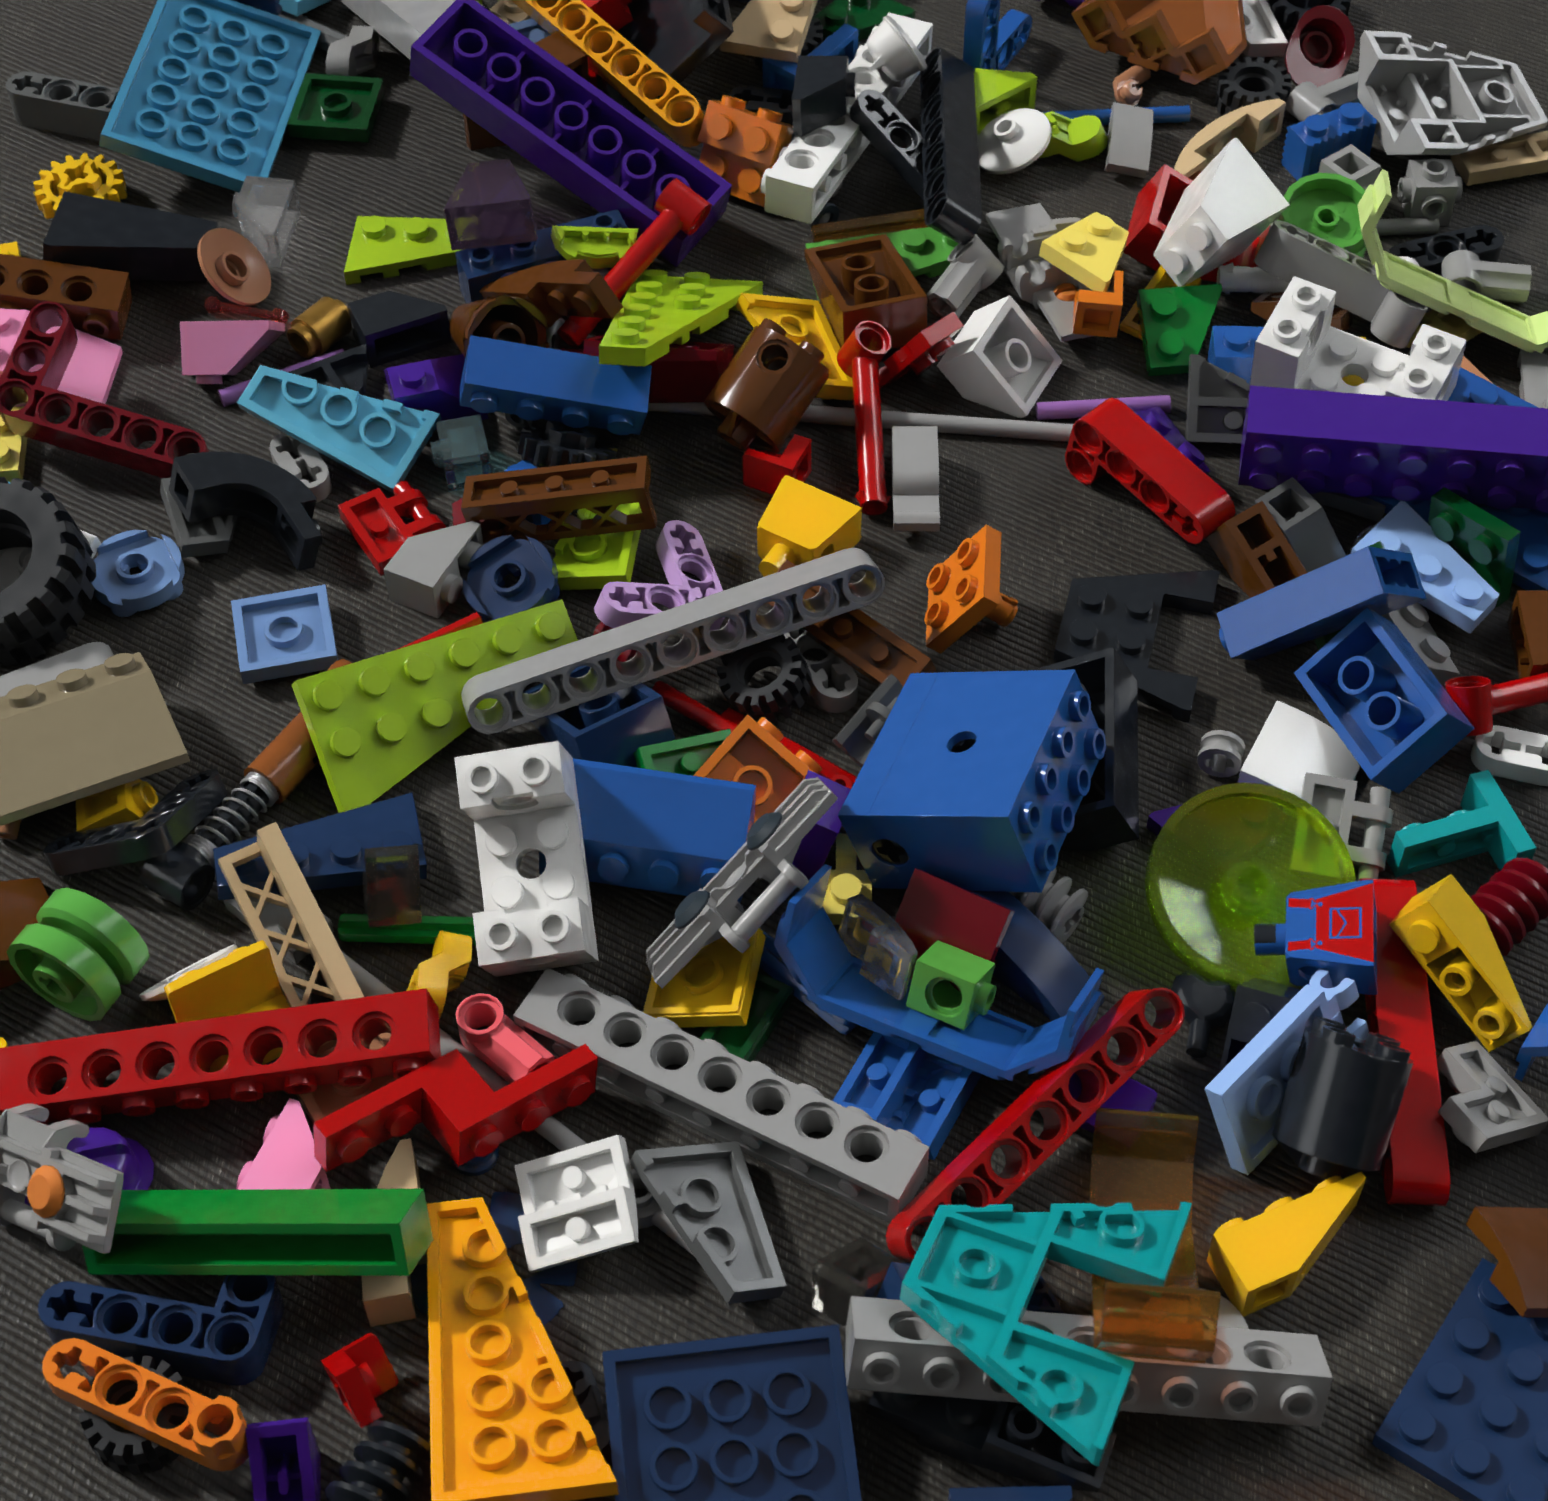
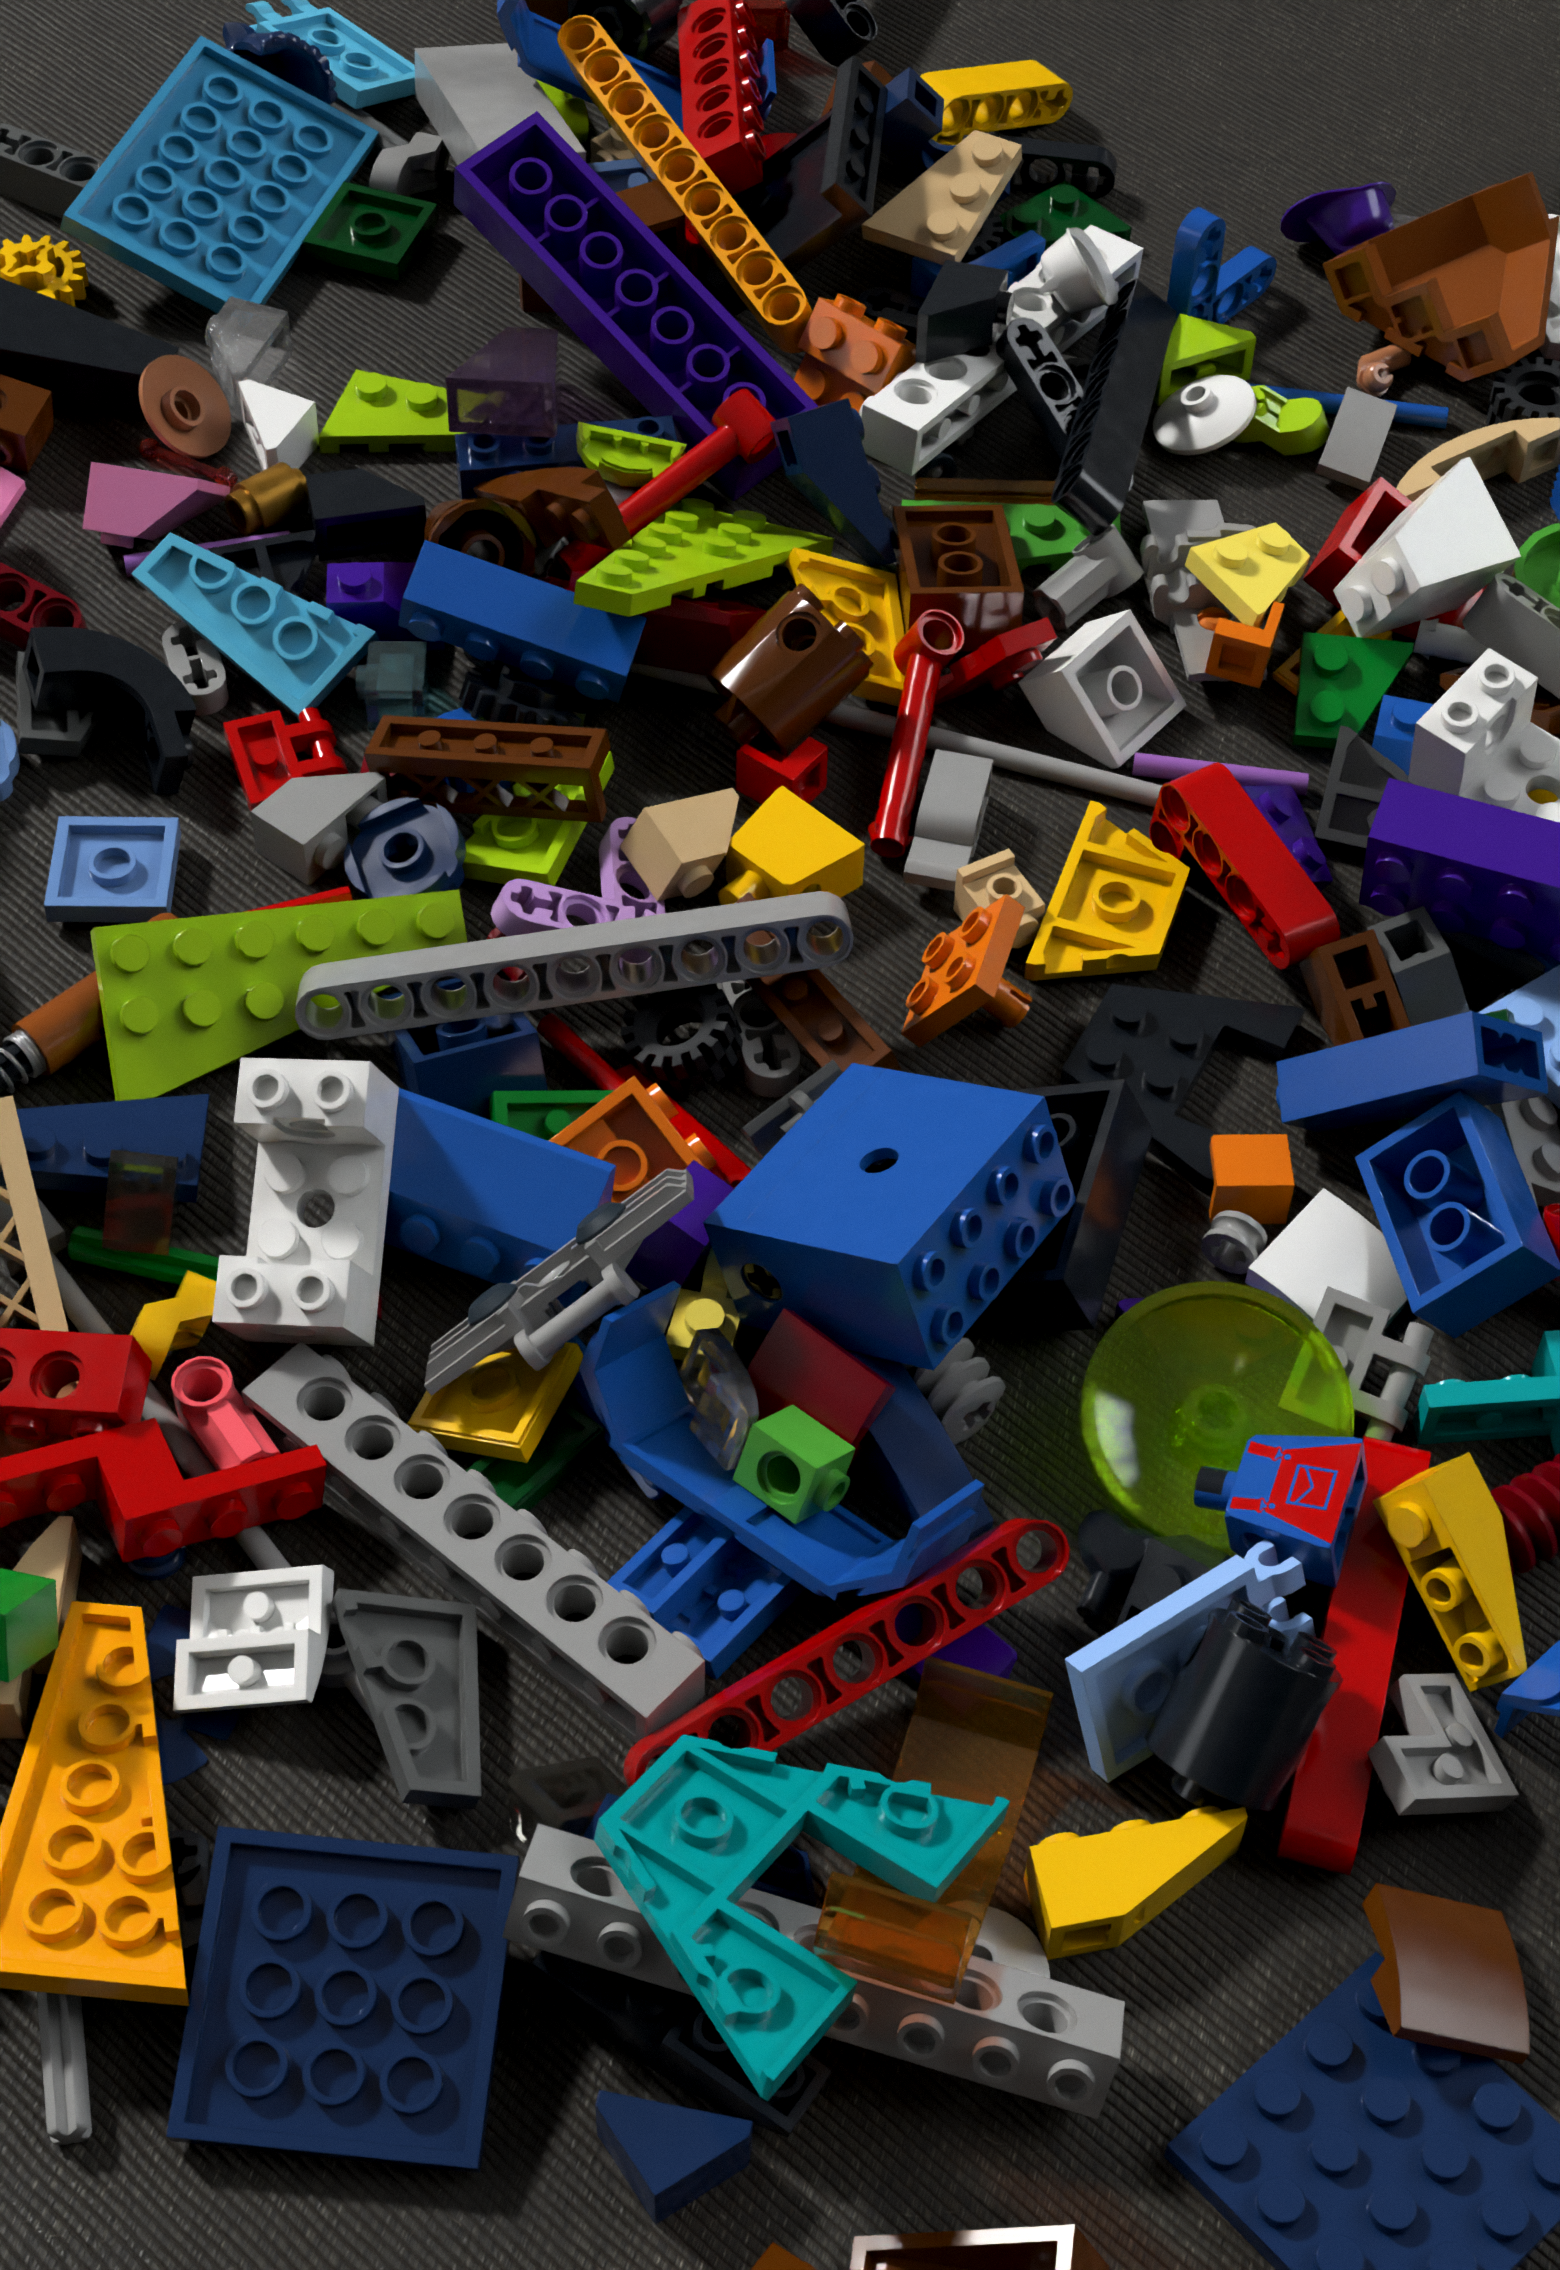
camera: 10 degrees right, 0 degrees up
none -> white slope [238,379,319,470]
none -> tan slope [619,788,739,901]
none -> dark blue slope [770,398,897,566]
none -> tan brick [953,848,1046,949]
none -> yellow wing [1024,800,1191,981]
none -> orange panel [1209,1134,1295,1224]

